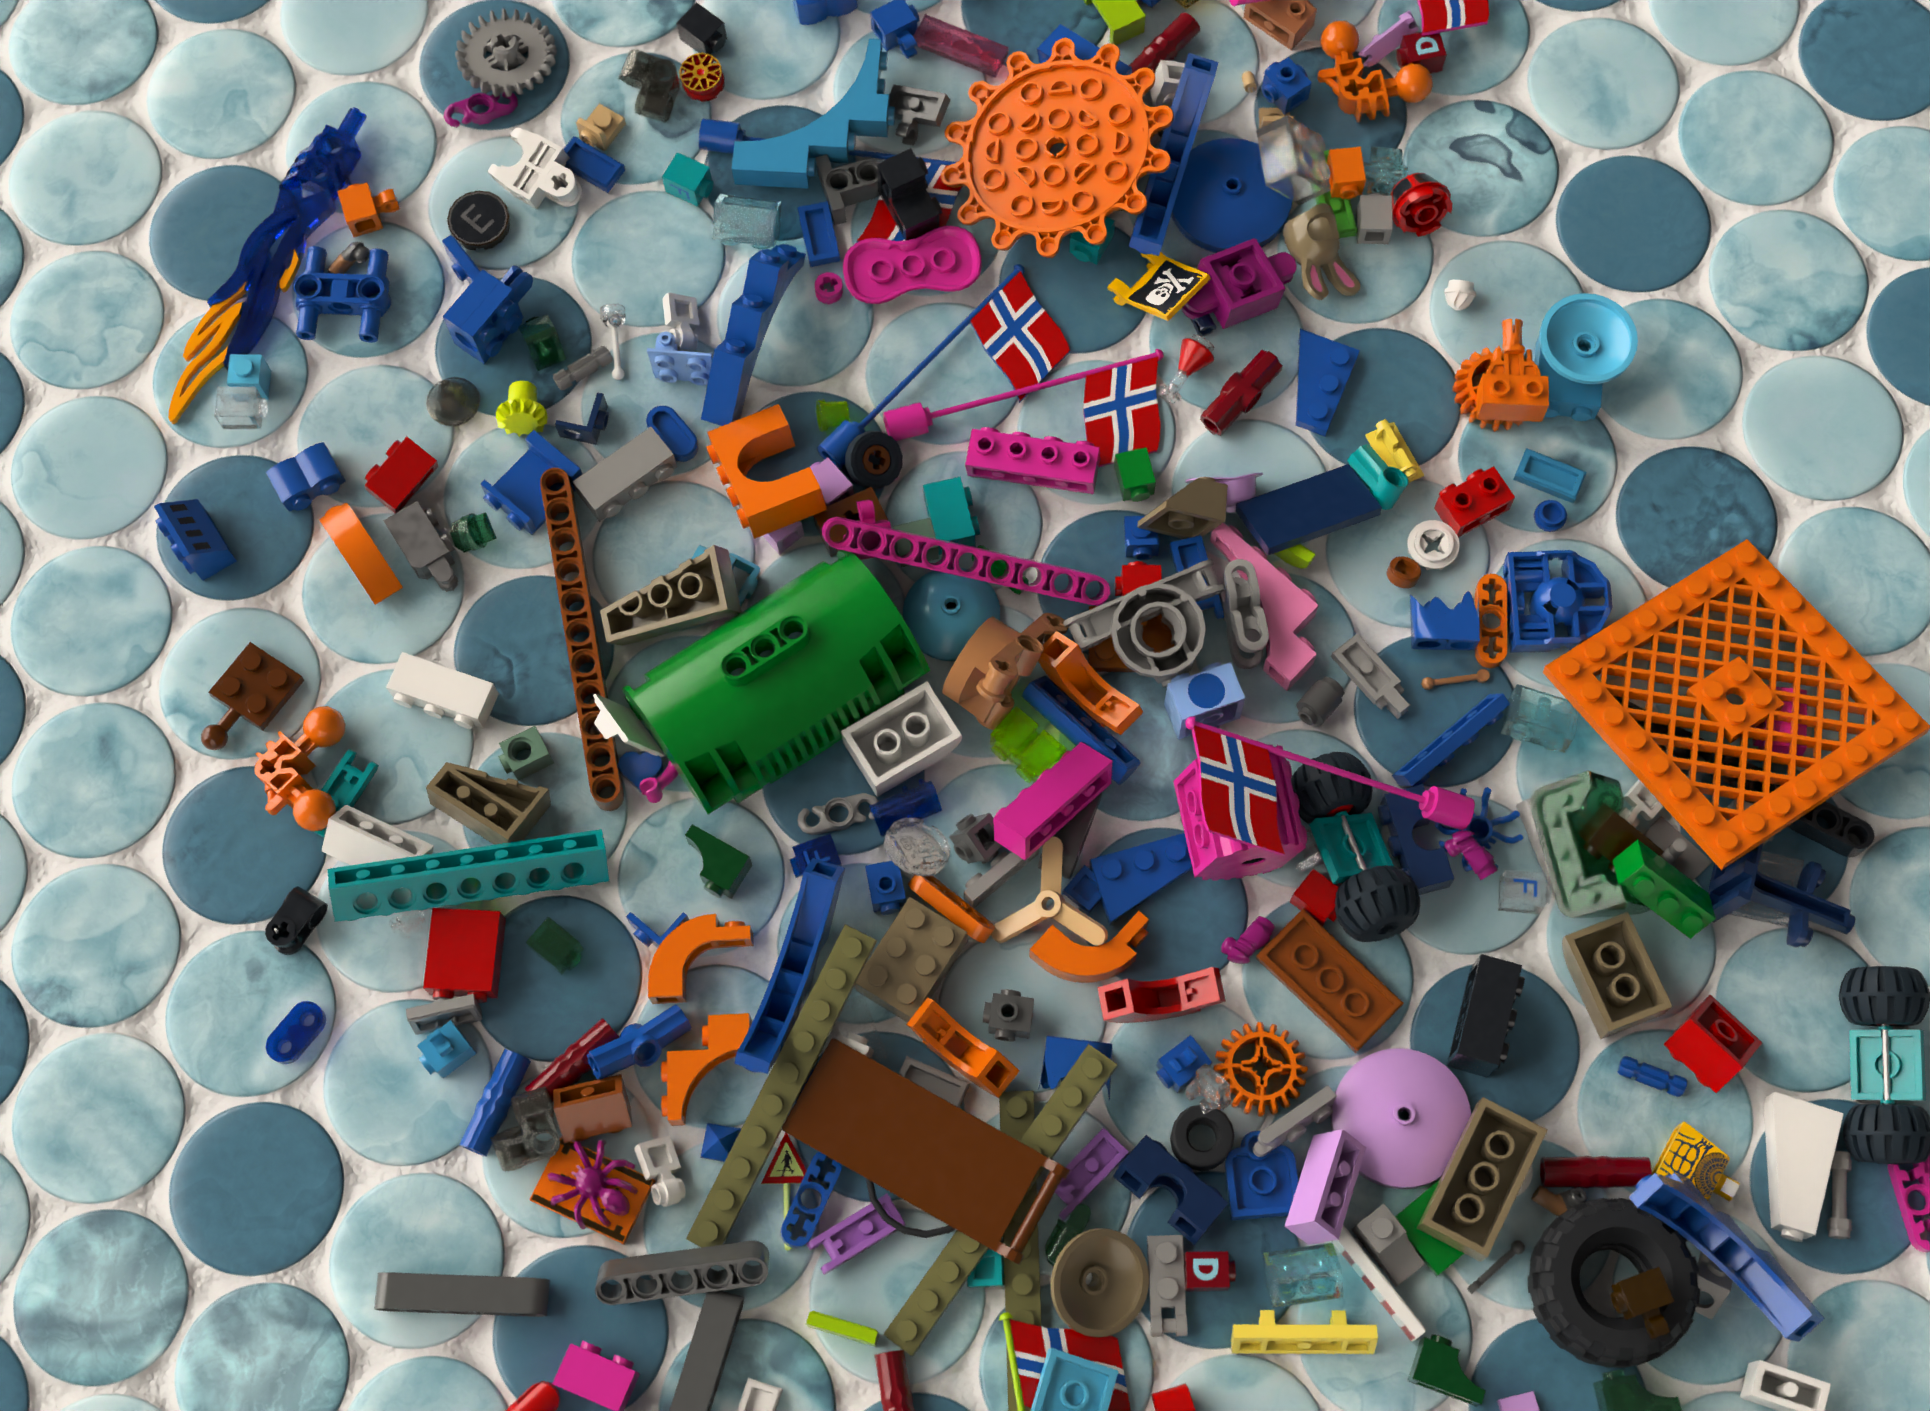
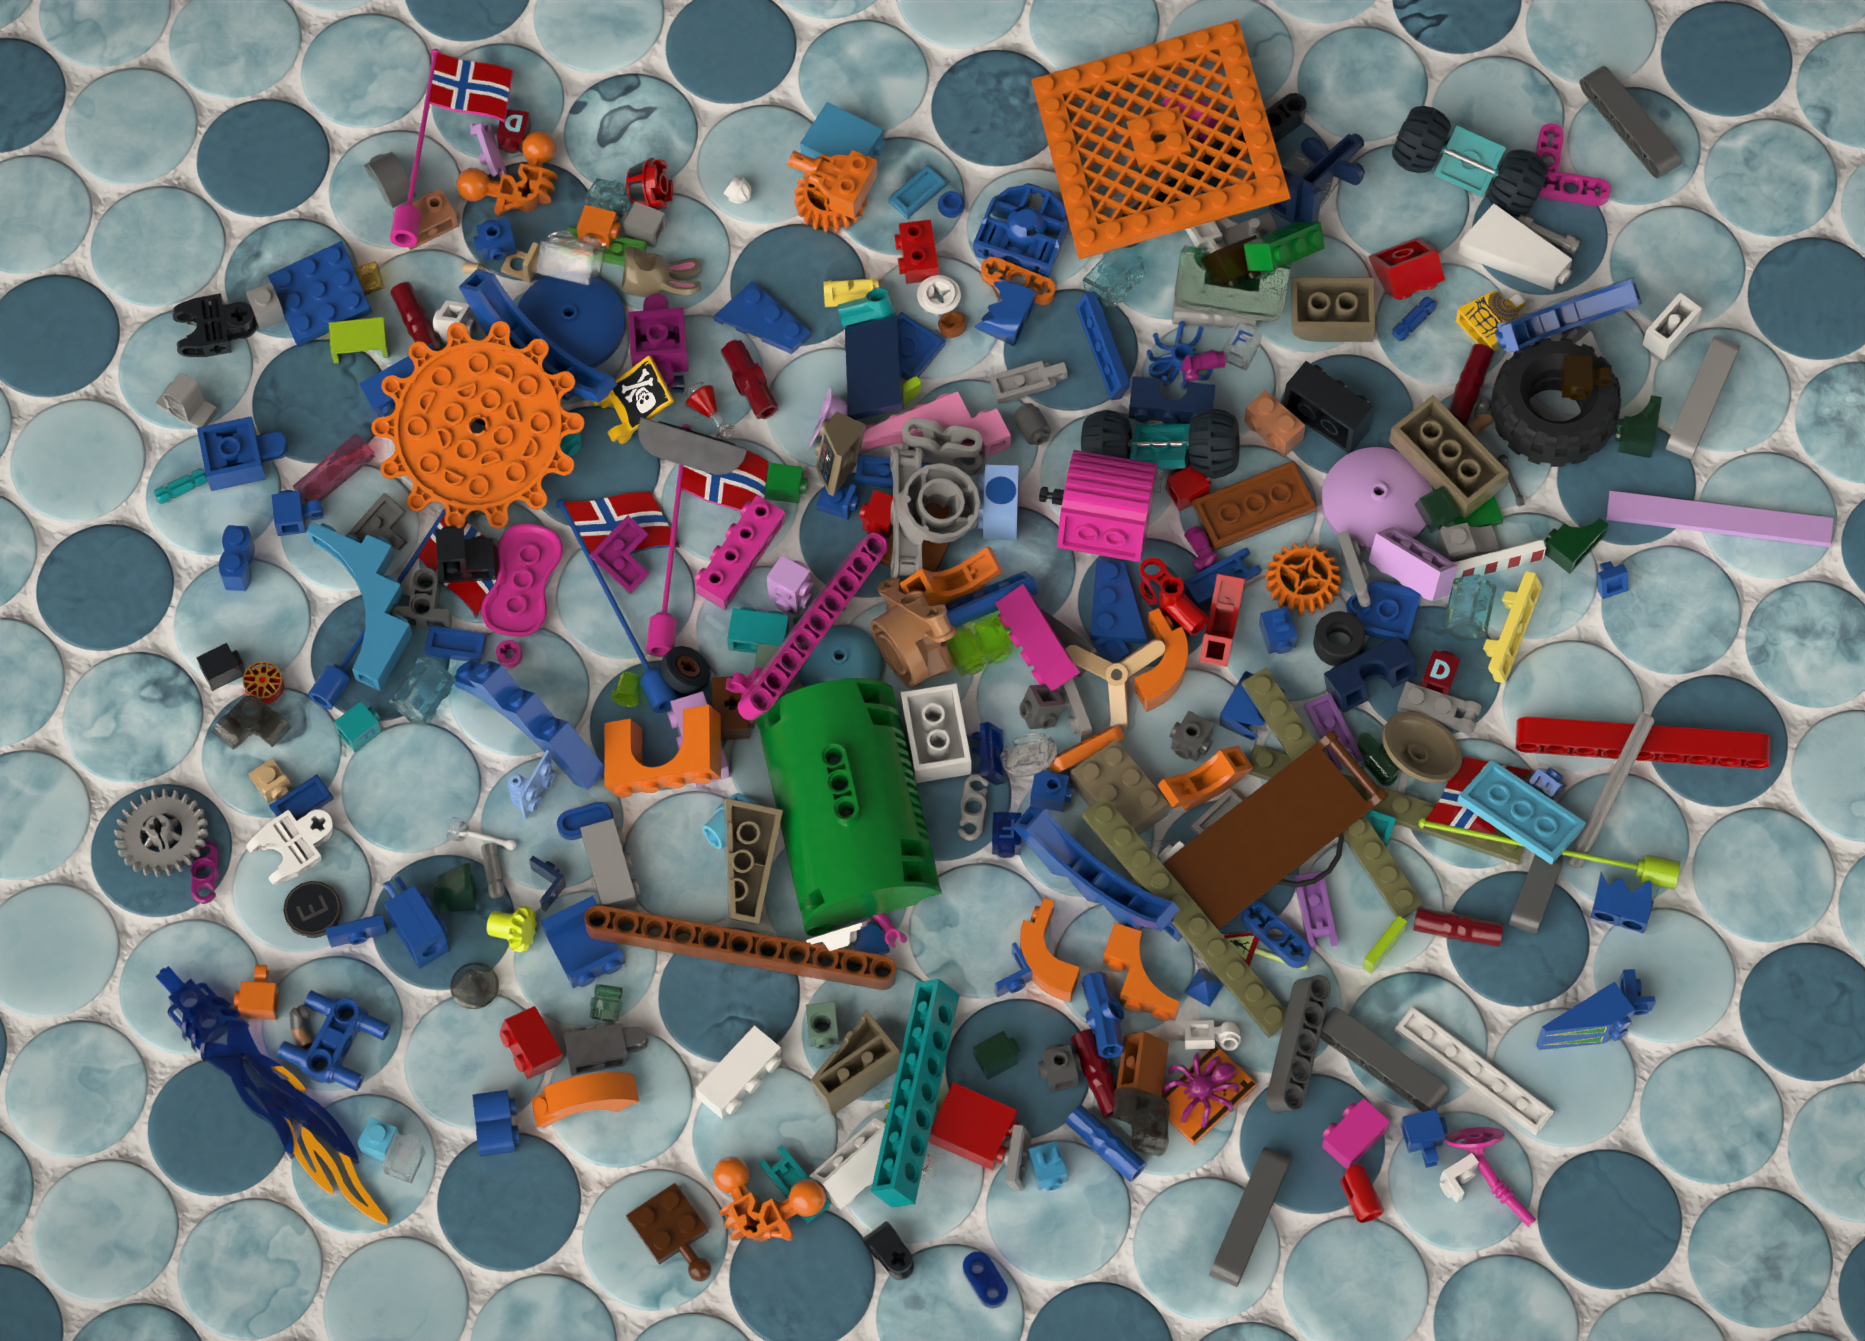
camera: 70 degrees left, 5 degrees down
blue slope [154,499,237,581] -> none
white plate [662,292,699,352] -> none
dark green arch [685,824,752,899] -> none
flag [1185,716,1475,856] -> none
clear tile [1186,1063,1231,1114] -> none
medium nougat hinge [1421,669,1490,690] -> none
medium azure dish [1539,293,1638,384] -> none
none -> magenta plate [589,515,650,595]
none -> brick [638,417,747,475]
none -> lavender brick [766,555,813,615]
none -> blue tile [897,312,946,381]
none -> dark grey brick [1037,1044,1081,1093]
none -> red connector [1139,557,1209,636]
none -> blue hinge [1183,548,1262,607]
none -> nougat brick [1244,390,1305,457]
none -> clear green brick [1415,486,1460,533]

